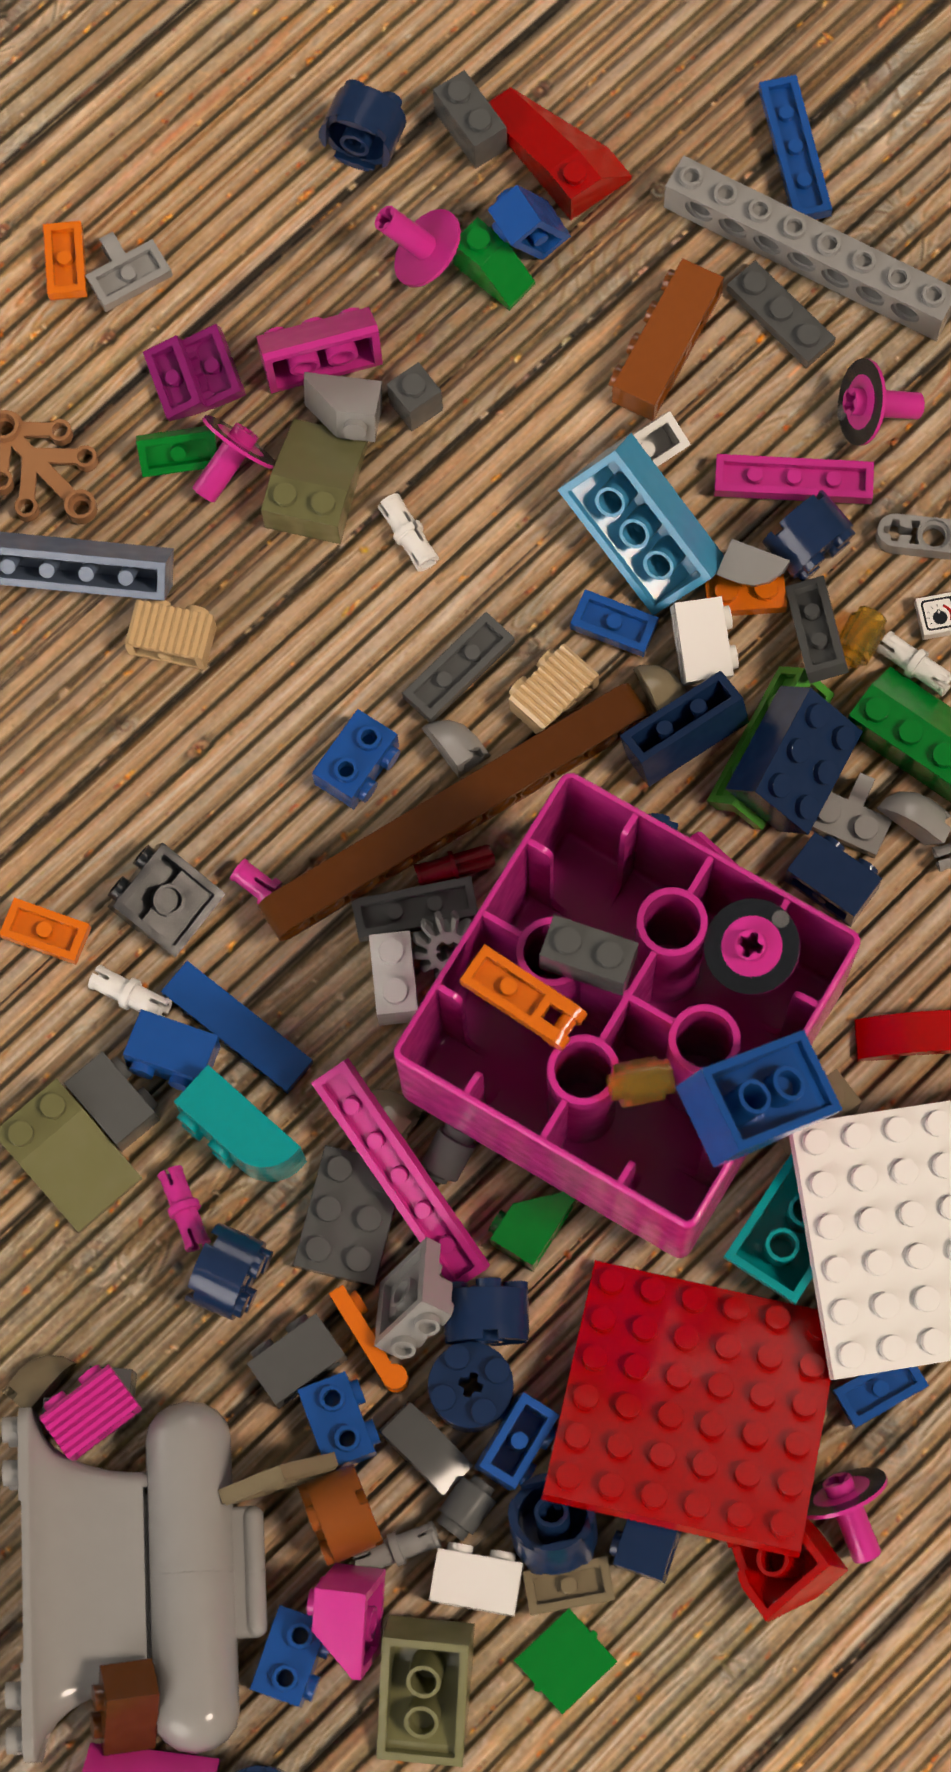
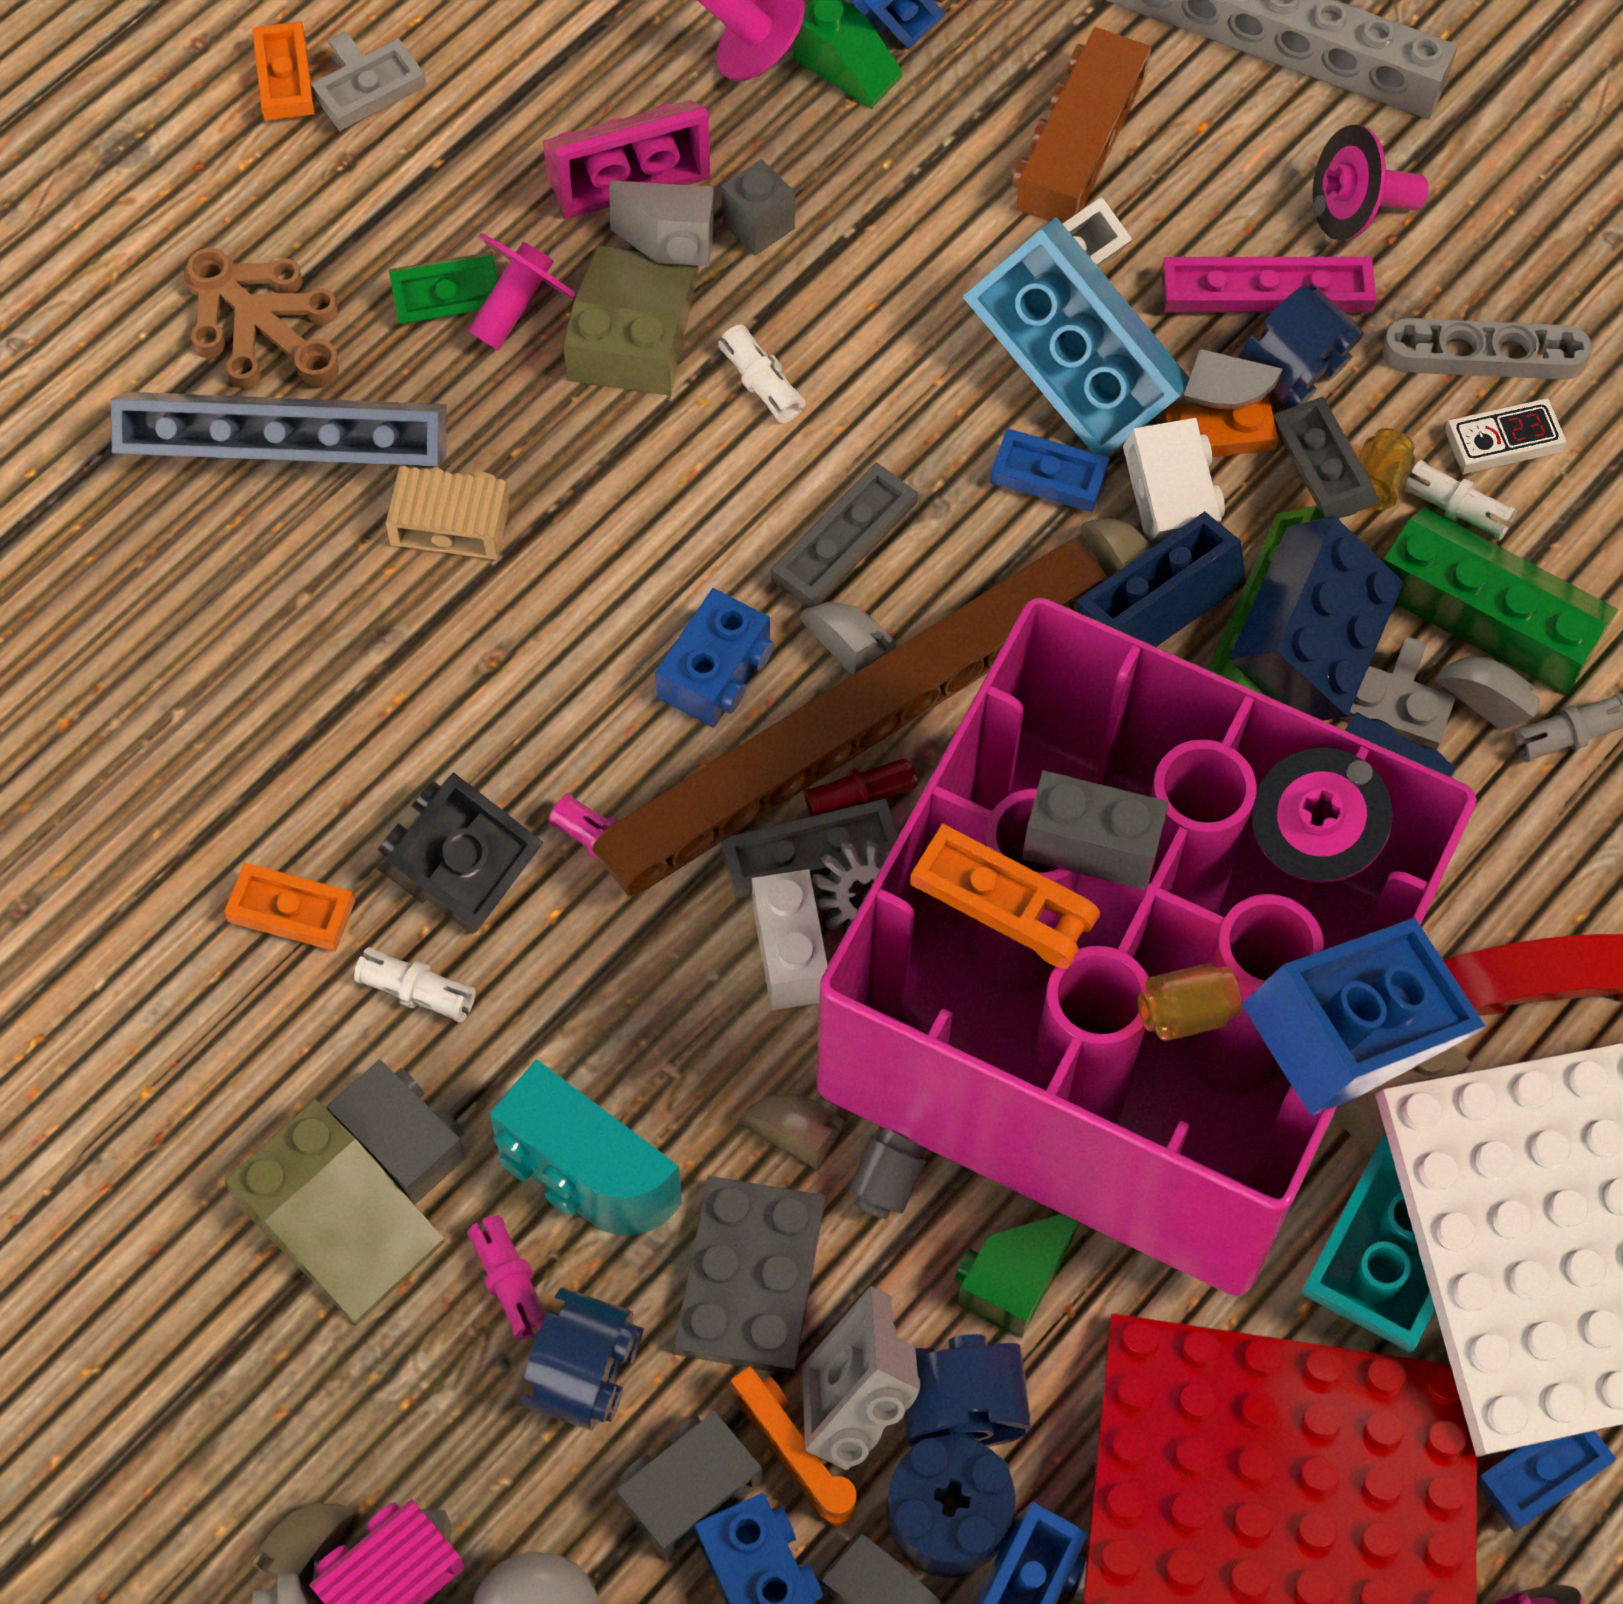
camera: 10 degrees left, 10 degrees down
blue brick [123,1009,220,1091] -> none
magenta slope [143,324,246,421] -> none
blue tile [161,961,314,1094] -> none
dark pink plate [311,1058,490,1282] -> none
tan brick [509,644,599,734] -> none
dark grey plate [726,260,836,369] -> none

